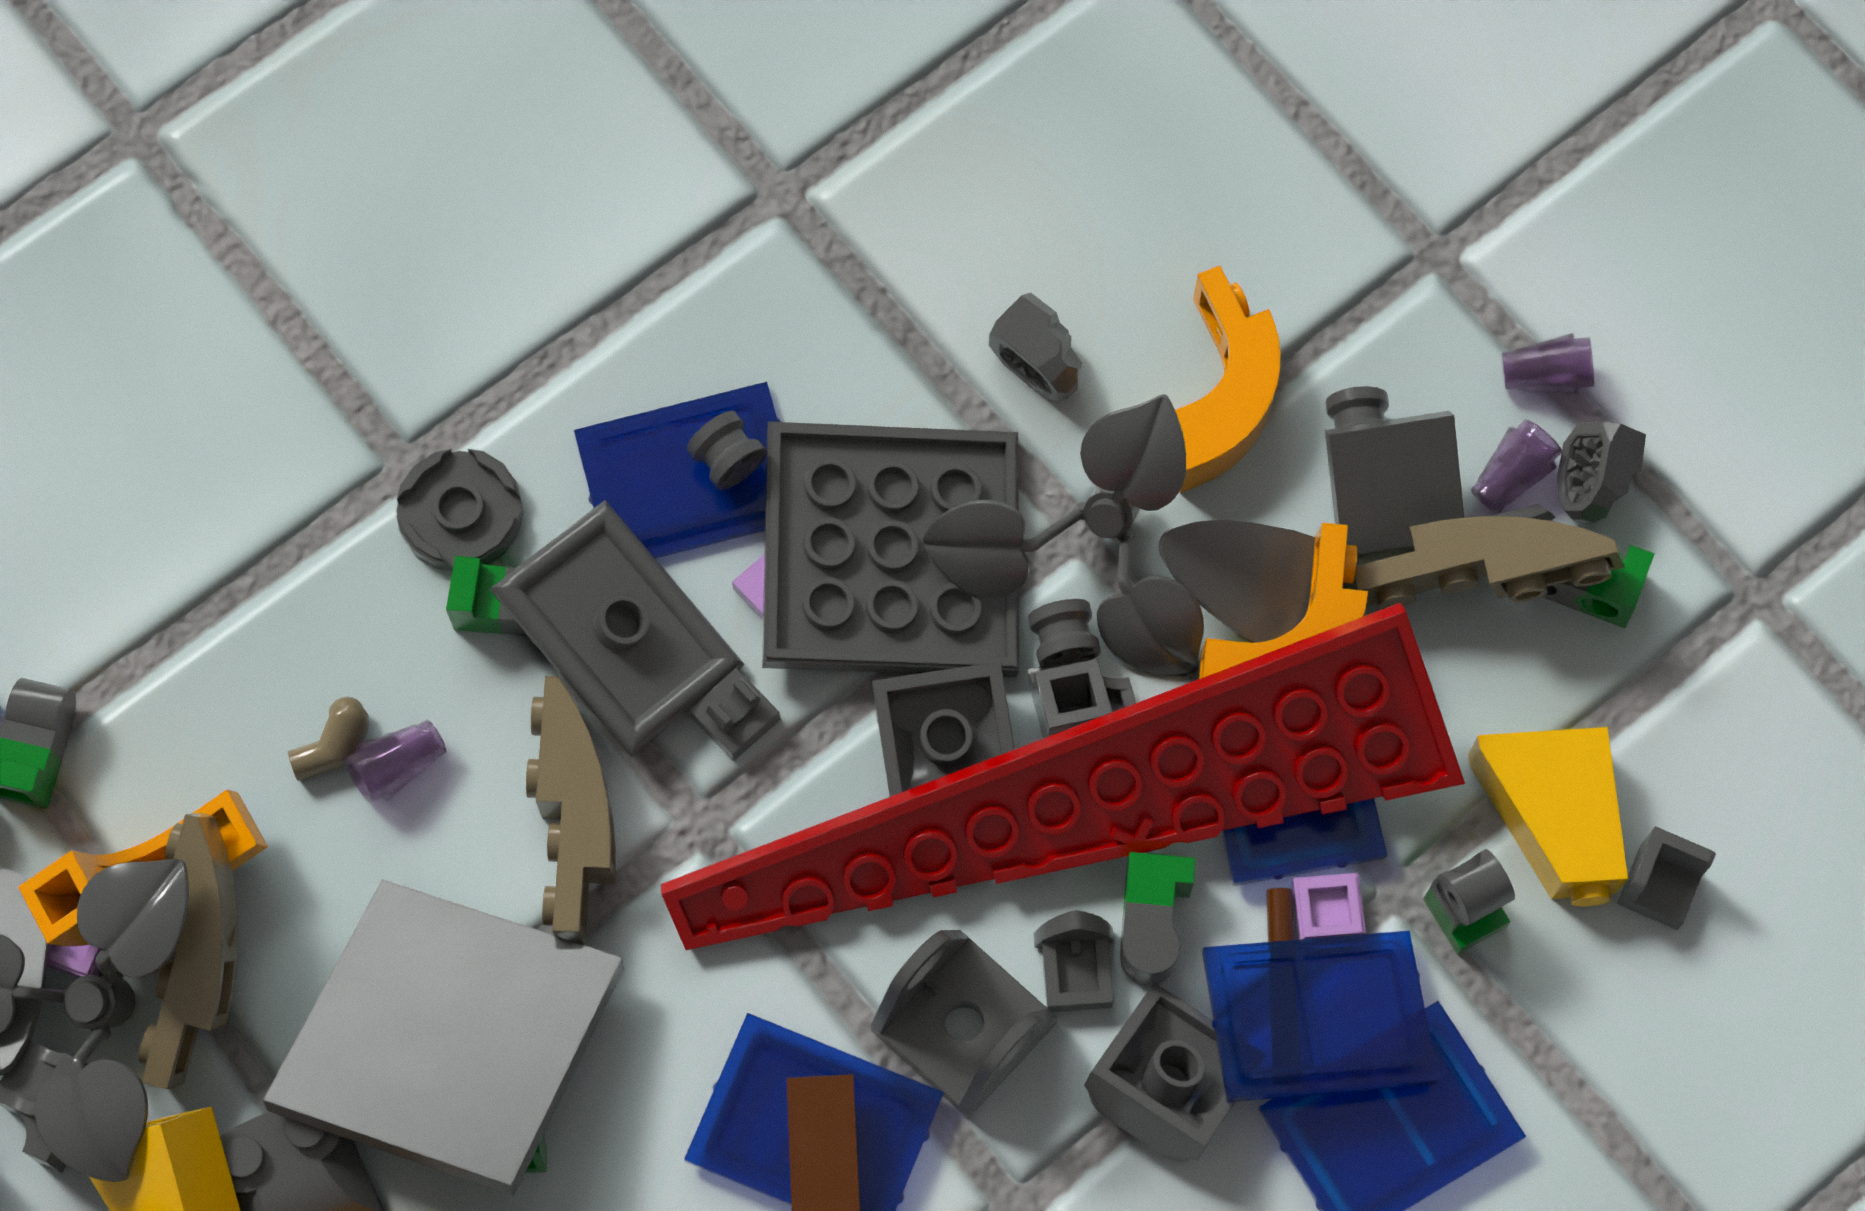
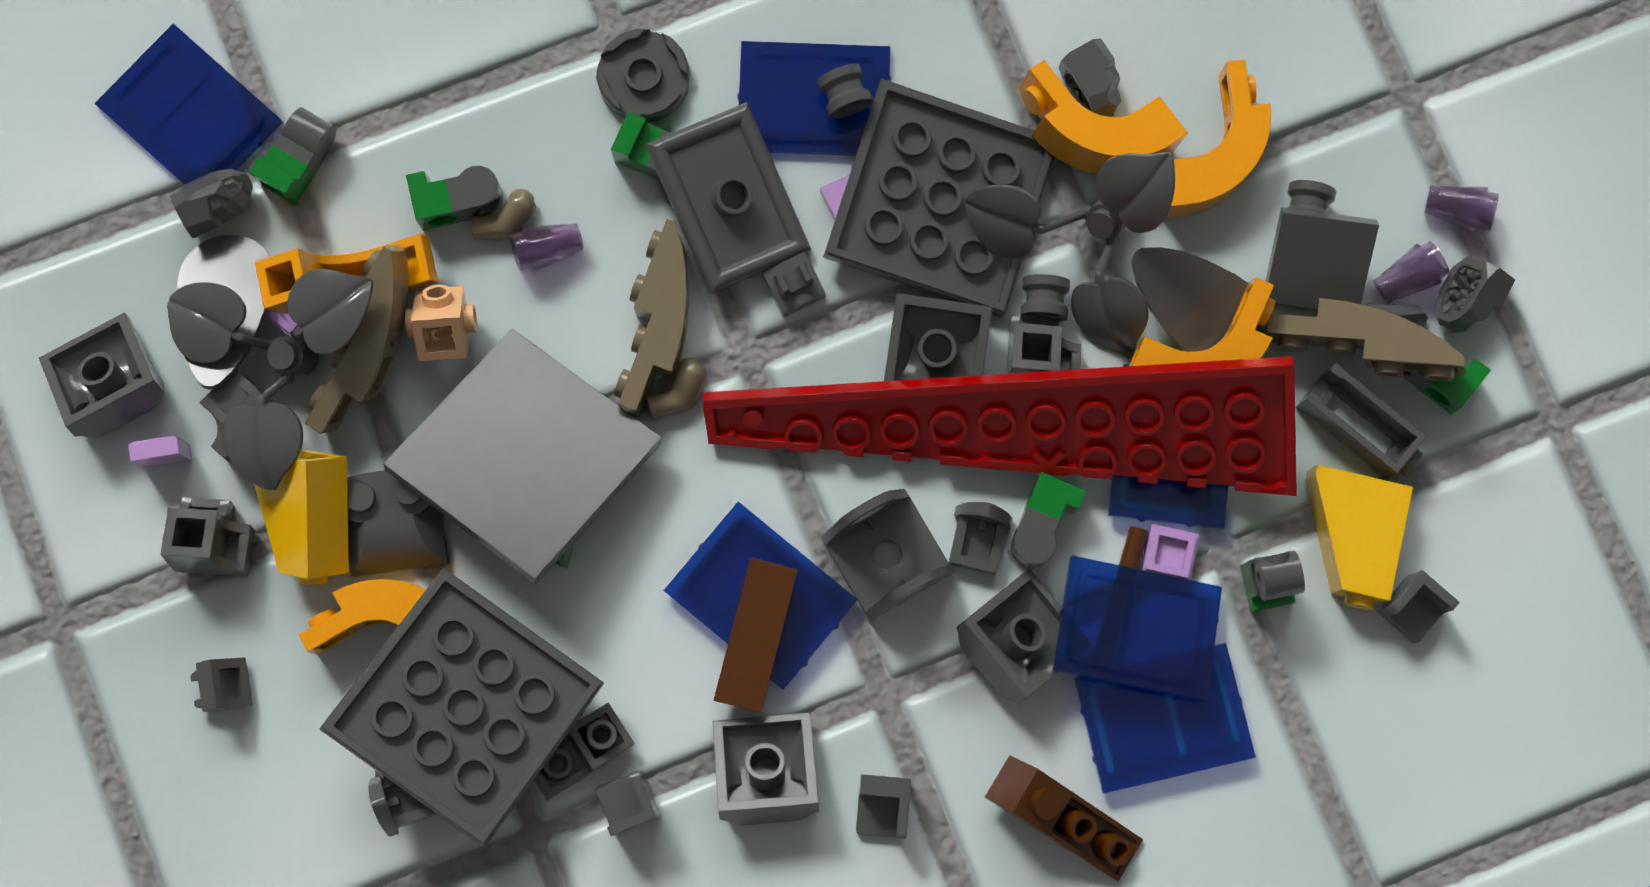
camera: 15 degrees right, 10 degrees up
none -> light nougat brick [405,285,477,361]
none -> leg [406,166,503,231]
none -> dark tan arm [646,357,706,419]
none -> light orange arch [1018,60,1188,174]
none -> dark grey window [1296,363,1427,480]

